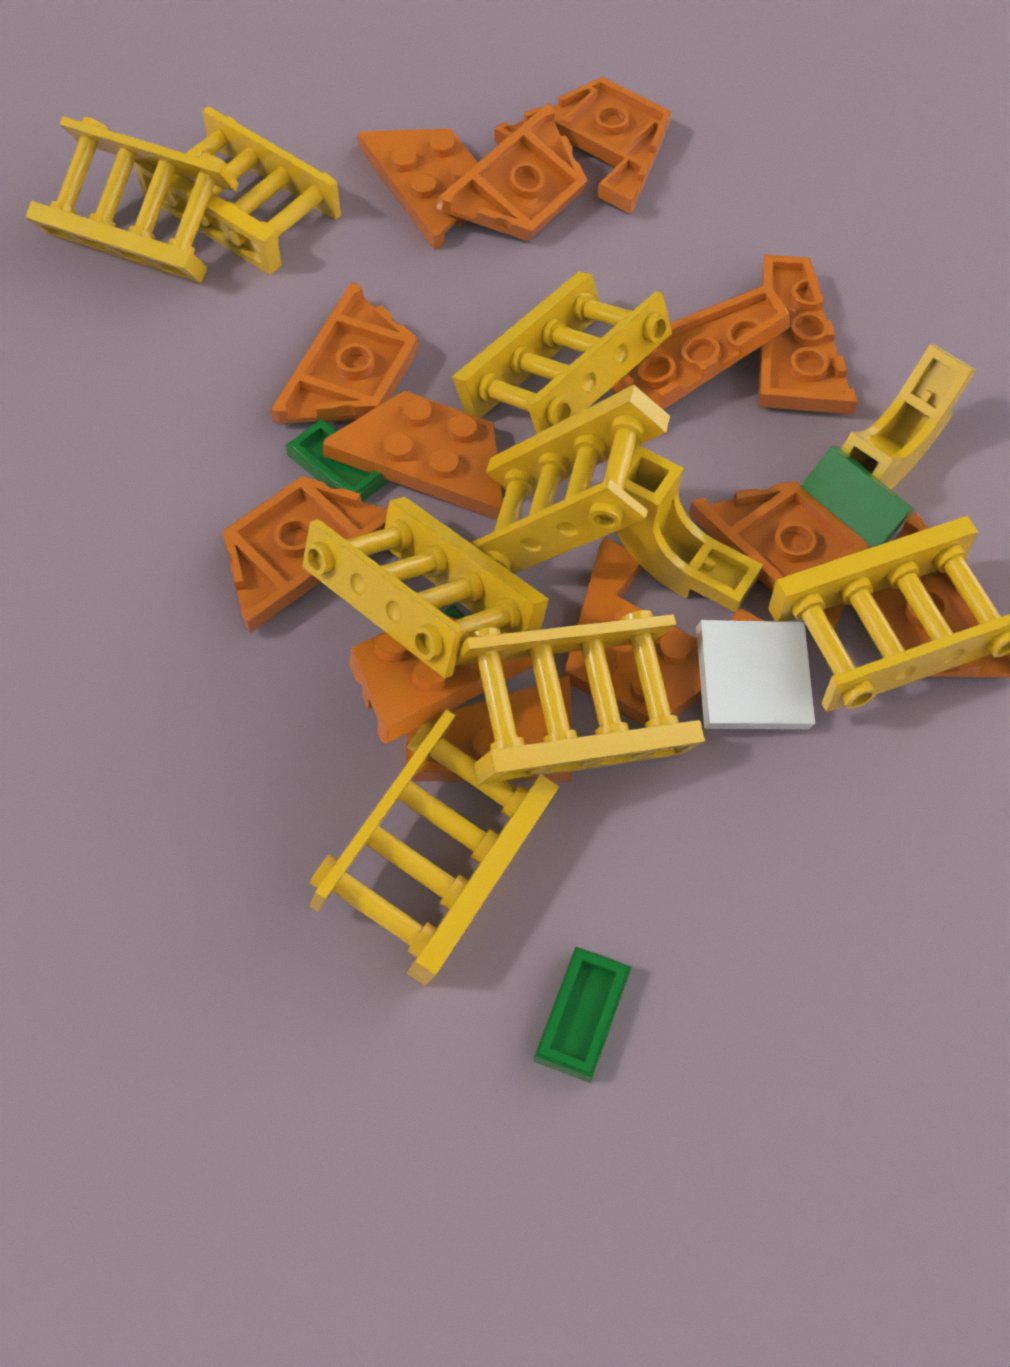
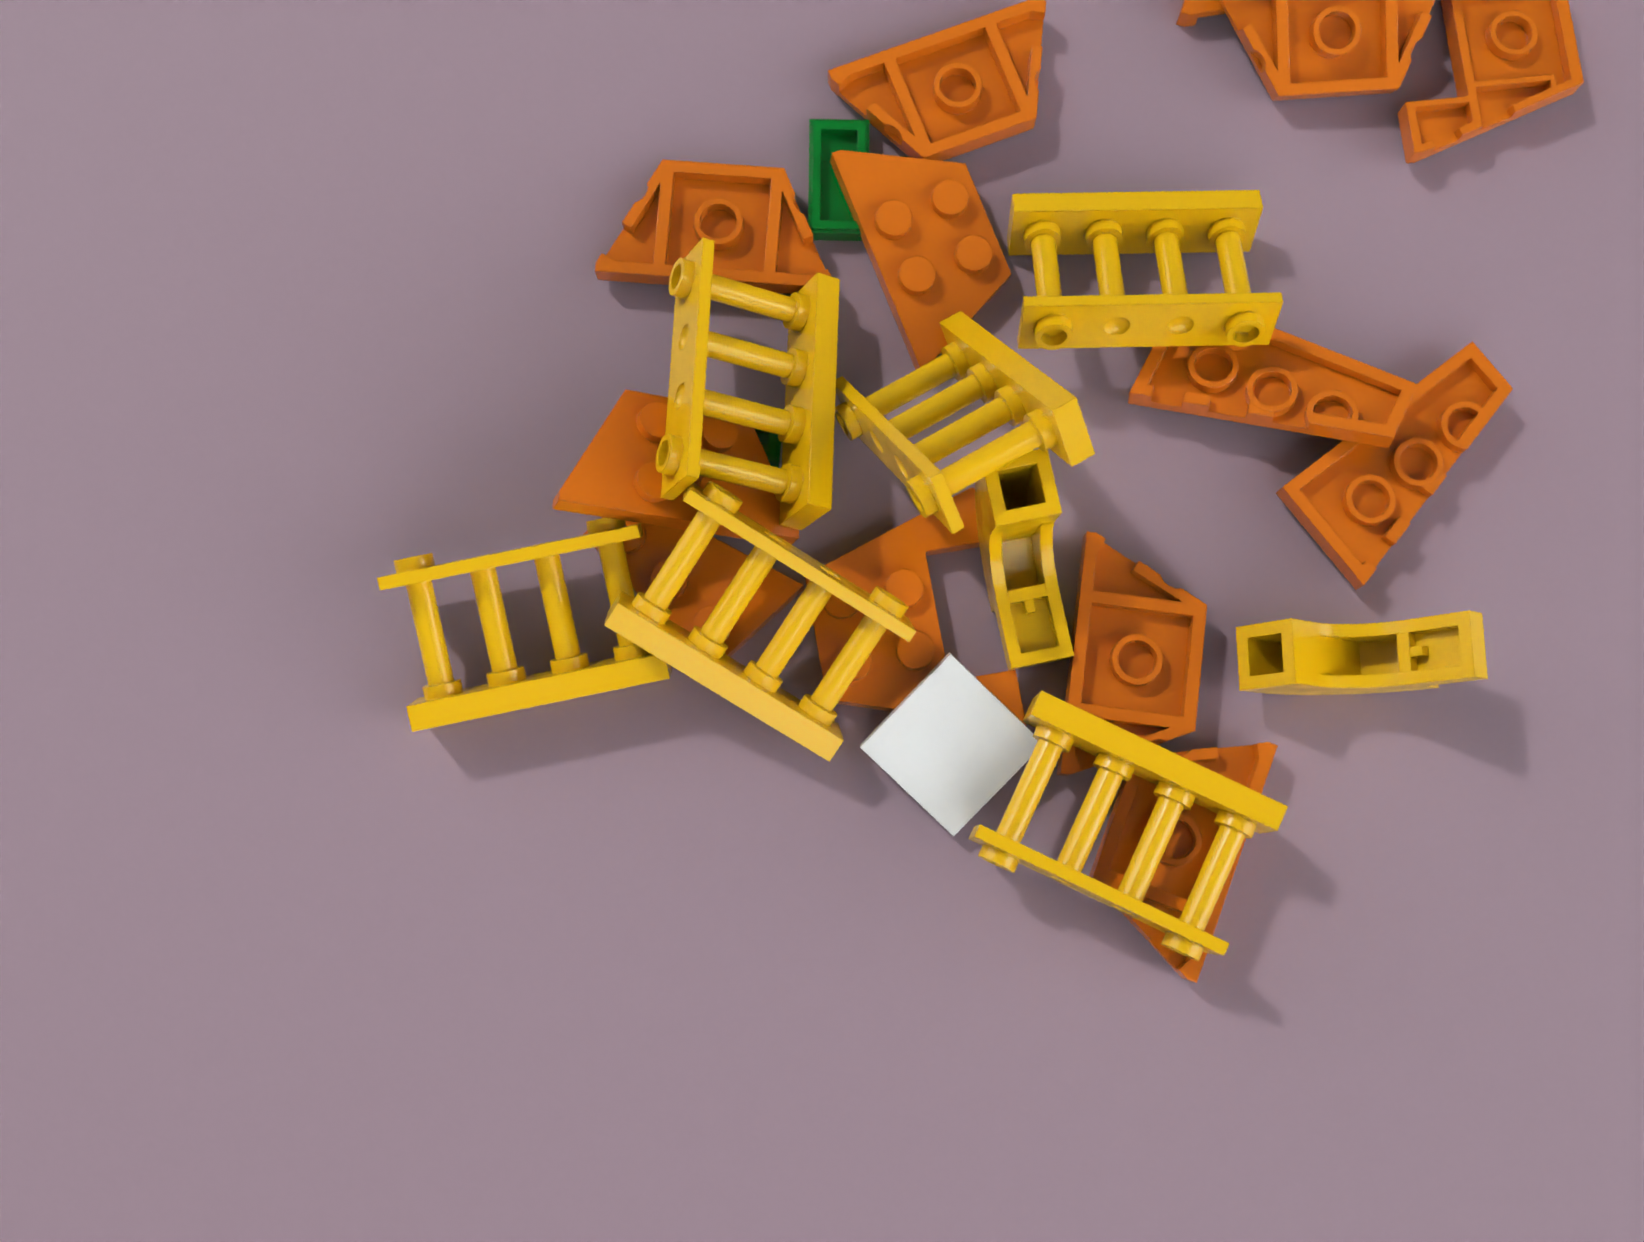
camera: 45 degrees right, 20 degrees up
green tile [534,946,631,1083] -> none
green tile [800,445,915,547] -> none

